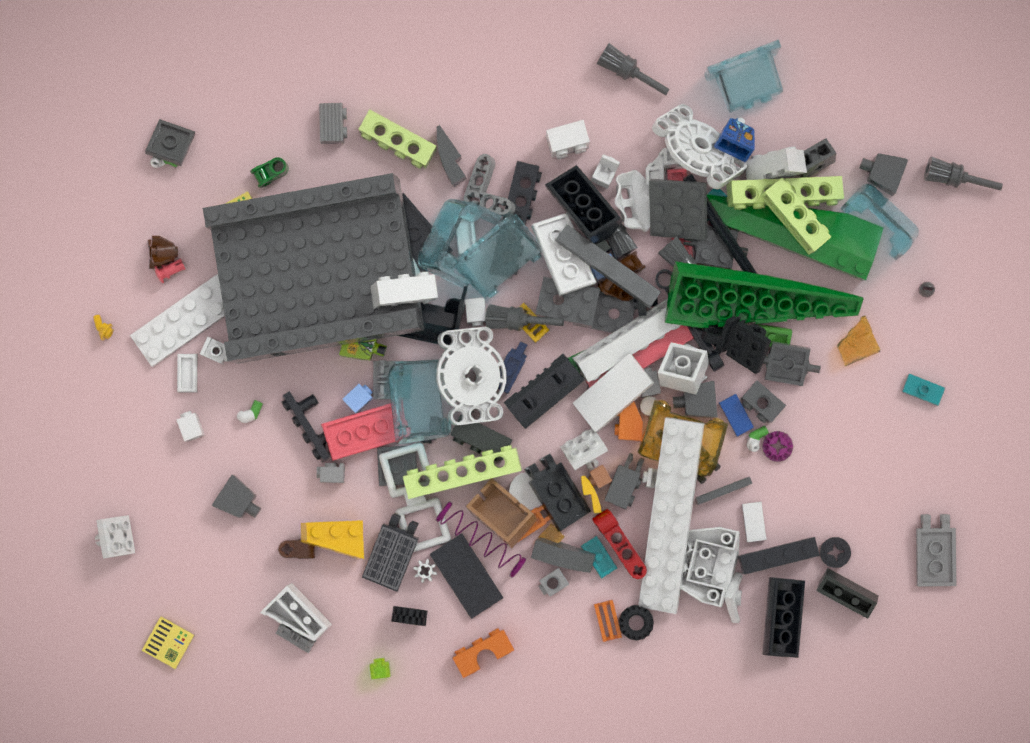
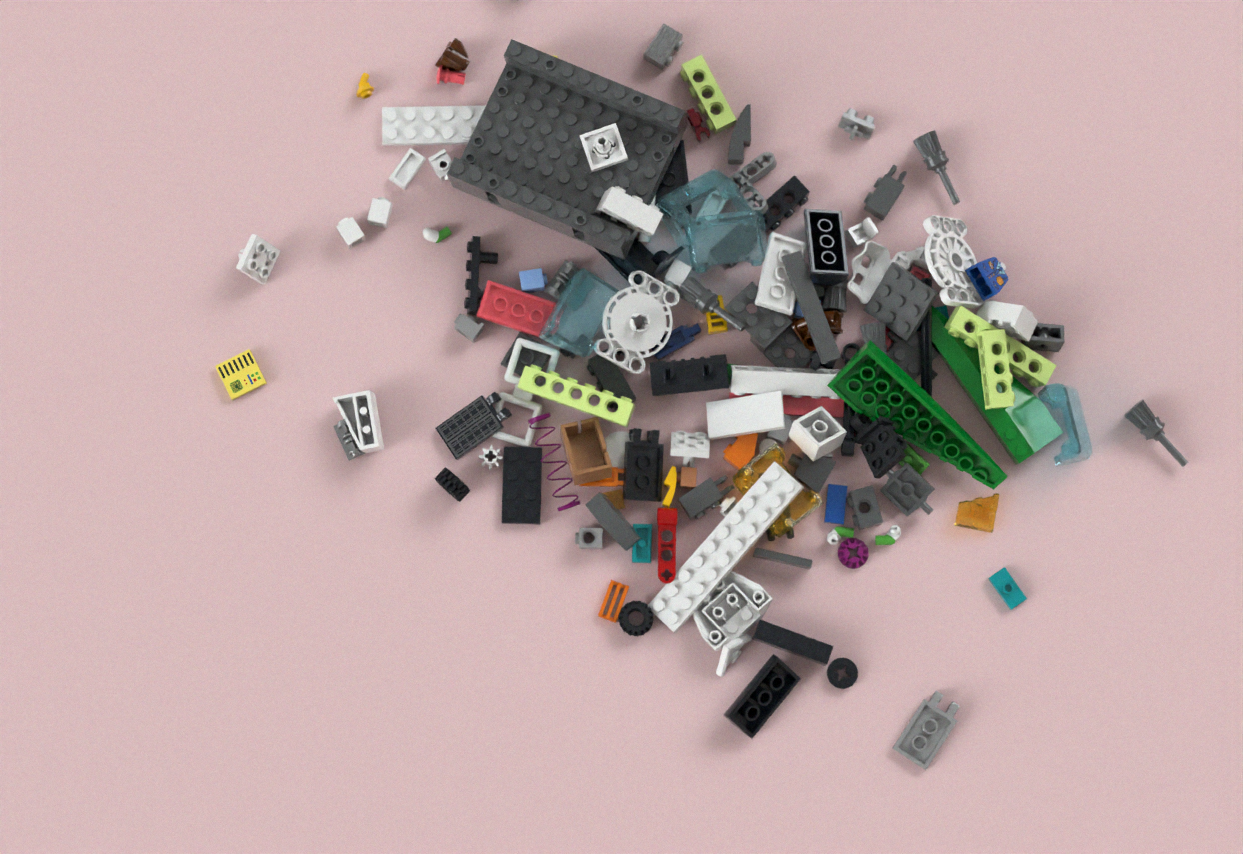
camera: 30 degrees right, 5 degrees down
dark grey torso [212,475,261,518] -> none
green piece [250,157,289,188] -> none
reddish brown piece [278,539,315,559] -> none
yellow wedge [301,520,364,559] -> none
lime torso [339,339,387,361] -> none
clear neon green plate [369,658,392,680] -> none
orange arch [452,628,515,678] -> none
white brick [546,120,590,160] -> none
clear light blue windscreen [704,39,783,113] -> none
white tile [742,502,767,542] -> none
pearl dark grey brick [816,568,879,619] -> none
dark grey torso [859,153,908,196] -> none
dark grey hinge [919,282,935,297] -> none
none -> white brick [336,217,366,249]
none -> white plate [579,123,628,172]
none -> dark red plate [686,108,710,142]
none -> light grey hips [838,108,875,140]
none -> dark grey hinge [864,165,907,221]
none -> arm [875,525,901,545]

